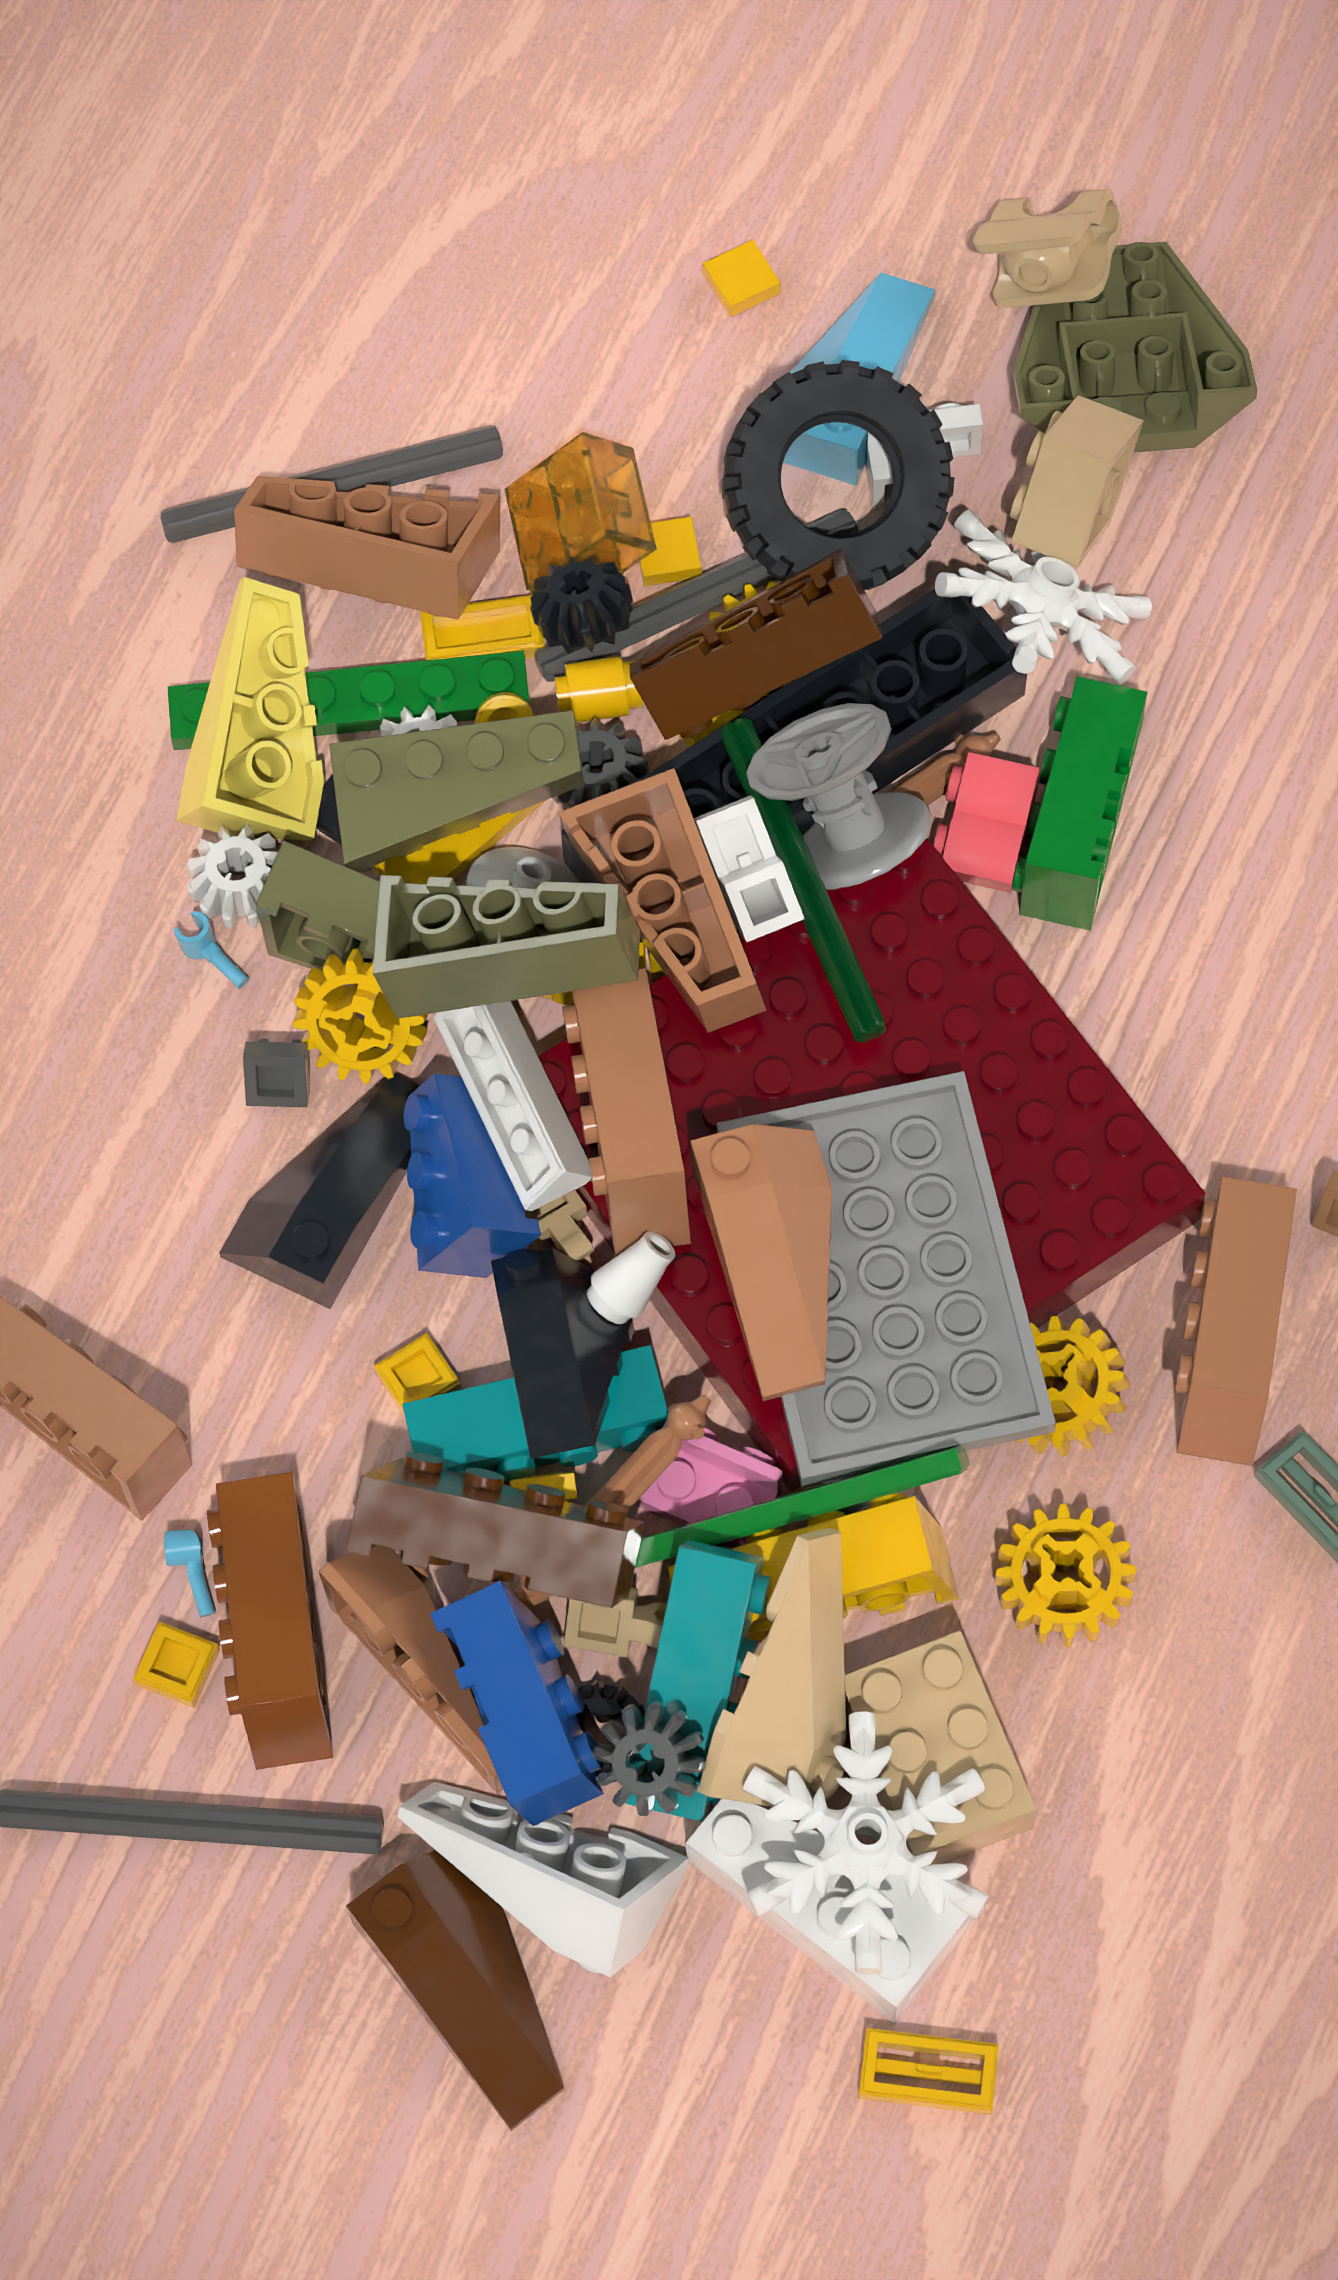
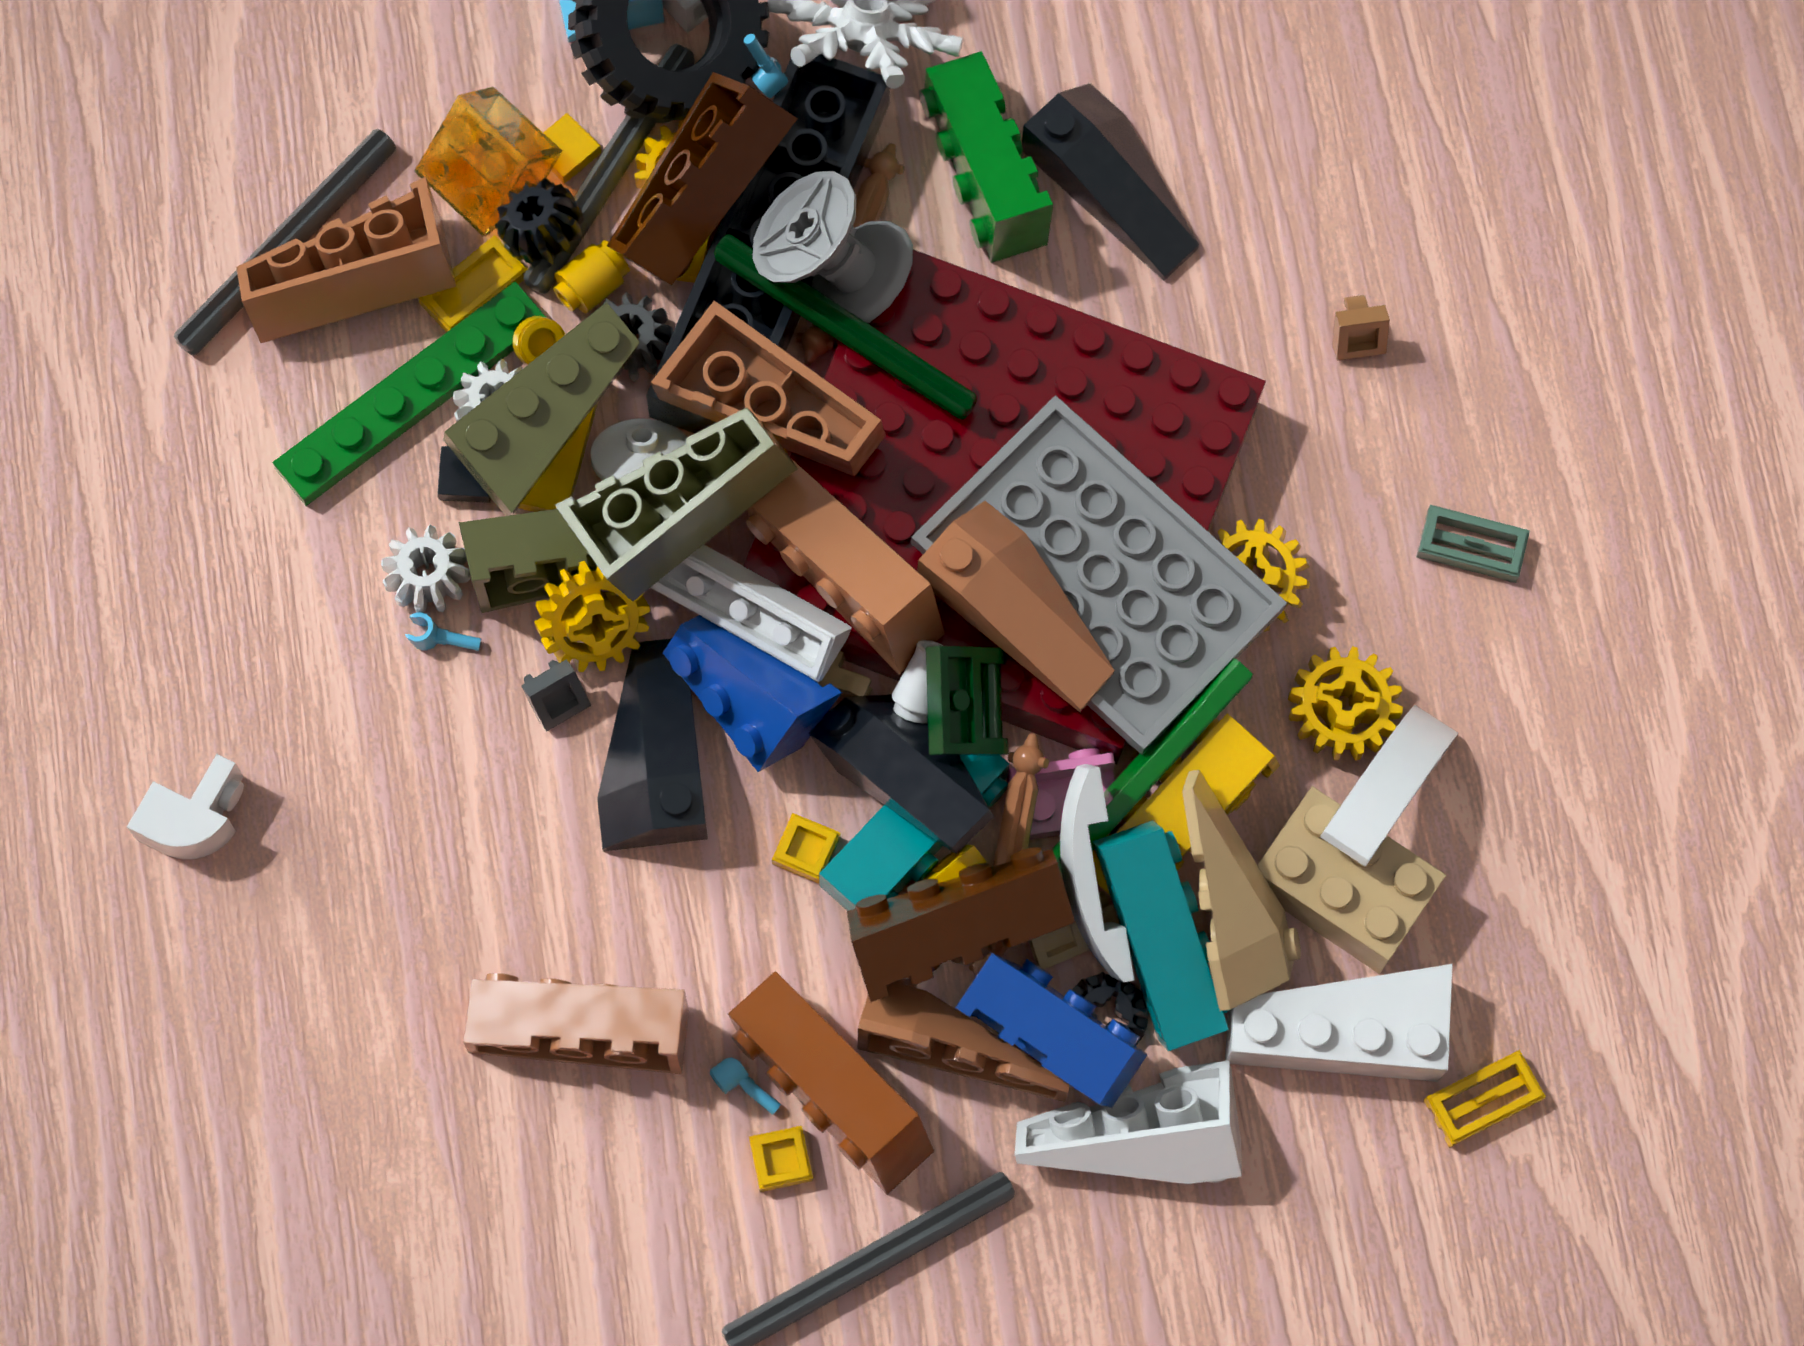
camera: 40 degrees left, 5 degrees up
light yellow wedge [176,577,324,841] -> none
reddish brown wedge [346,1850,564,2131] -> none
dark grey gear [593,1701,706,1816] -> none
white brick [694,795,804,942] -> none
white piece [743,1712,989,1974] -> none
coral brick [933,752,1040,893] -> none
nougat wedge [1175,1176,1297,1466] -> none
none -> medium azure hand [744,34,788,98]
none -> dark green plate [926,646,1009,756]
none -> black wedge [1022,83,1199,281]
none -> white slope [1060,764,1134,982]
none -> white slope [1320,705,1458,867]

